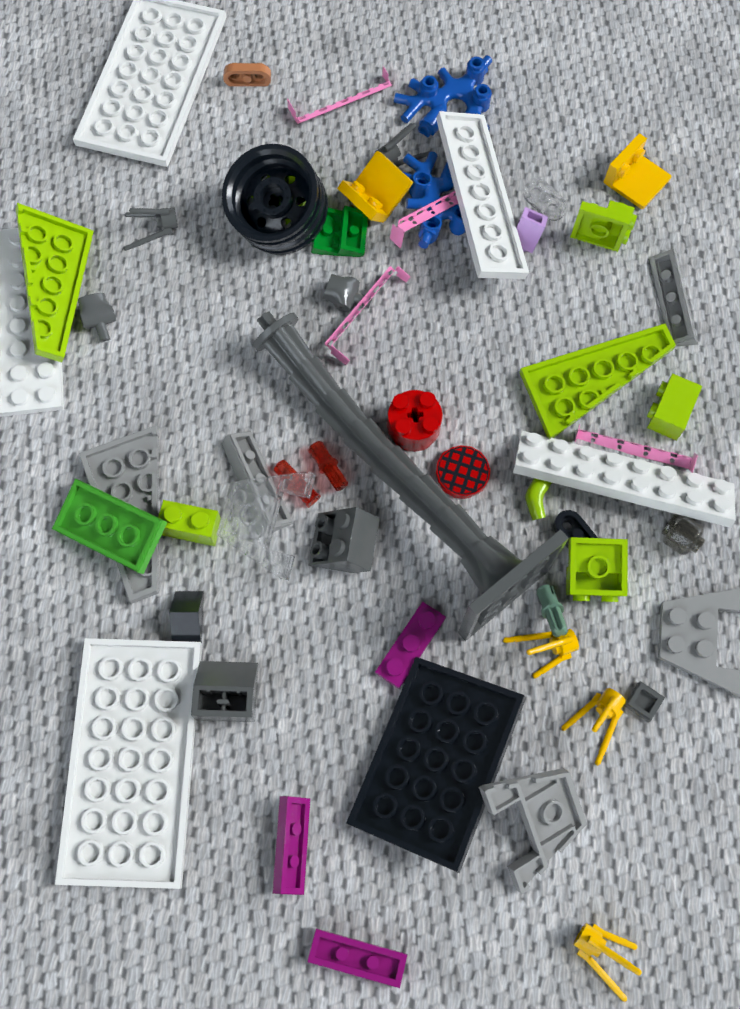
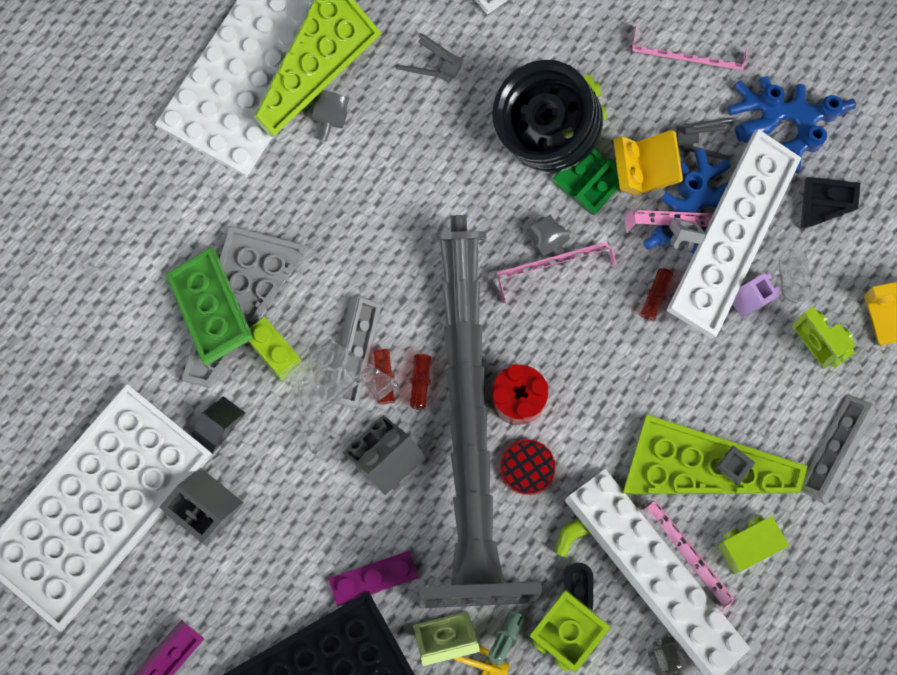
camera: 35 degrees right, 5 degrees up
none -> yellowish green tile [413,611,480,666]
none -> clear red axle [639,268,673,322]
none -> light grey tile [669,218,706,252]
none -> dark grey tile [715,446,755,486]
none -> black wing [800,177,861,229]

